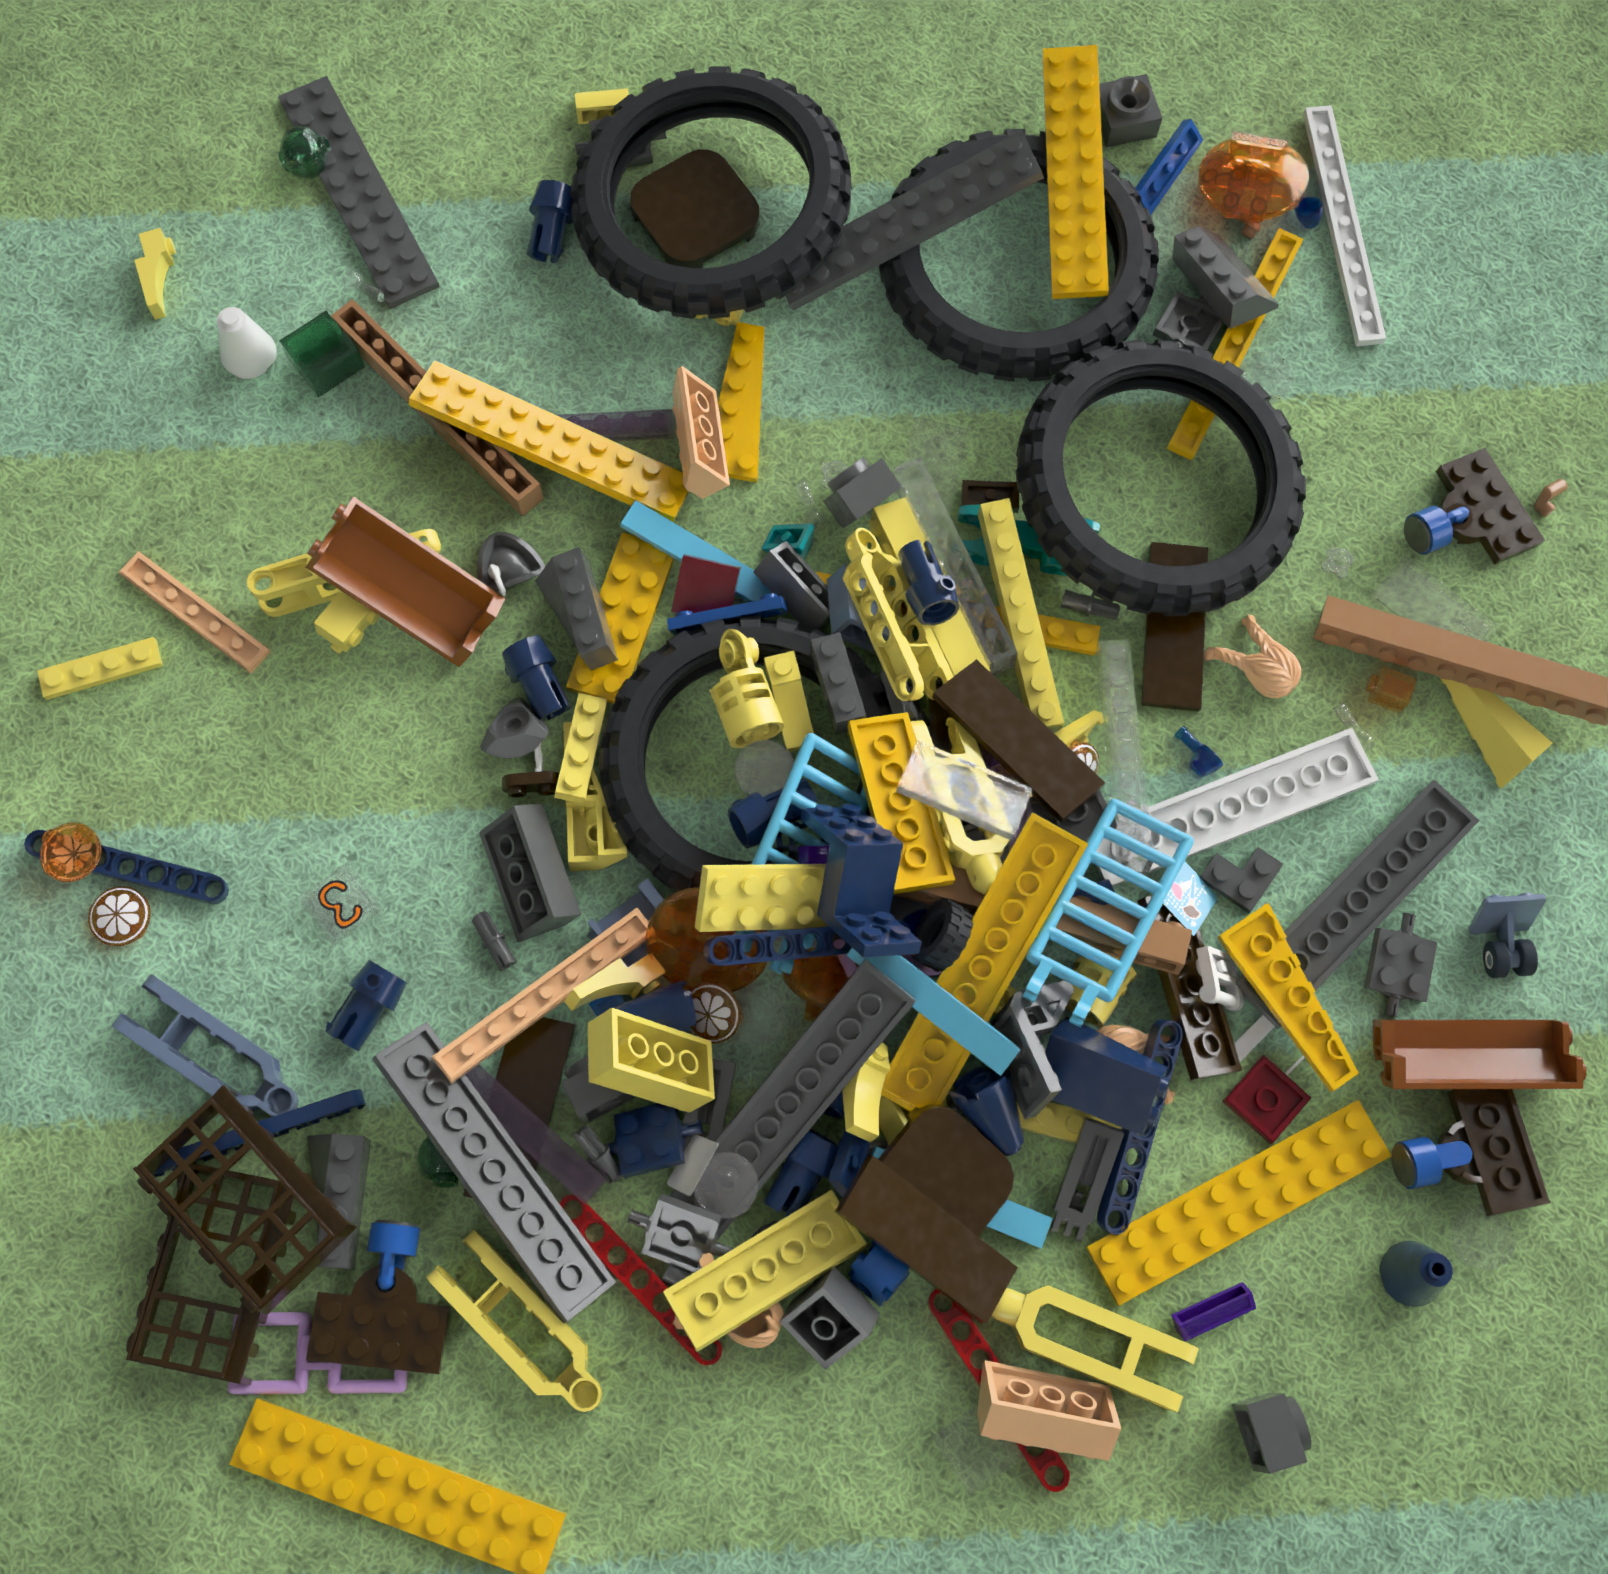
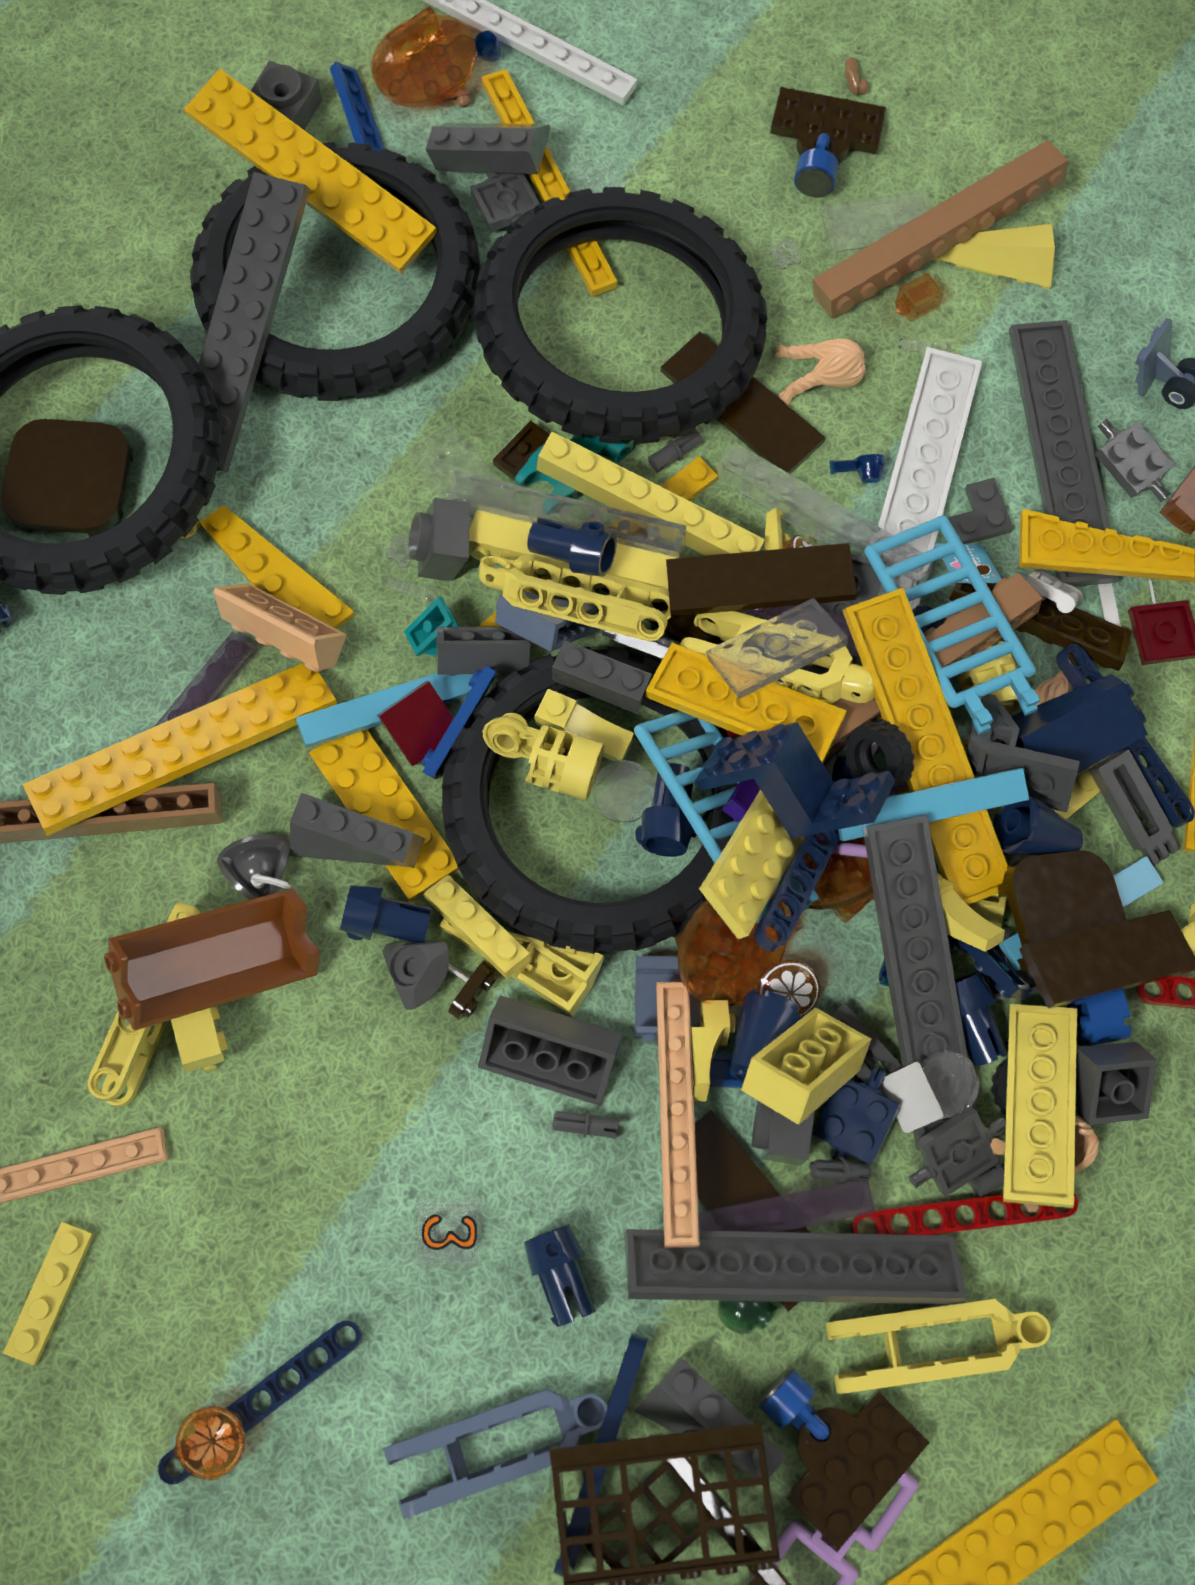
camera: 50 degrees left, 0 degrees up
dish [88,886,151,946] -> none

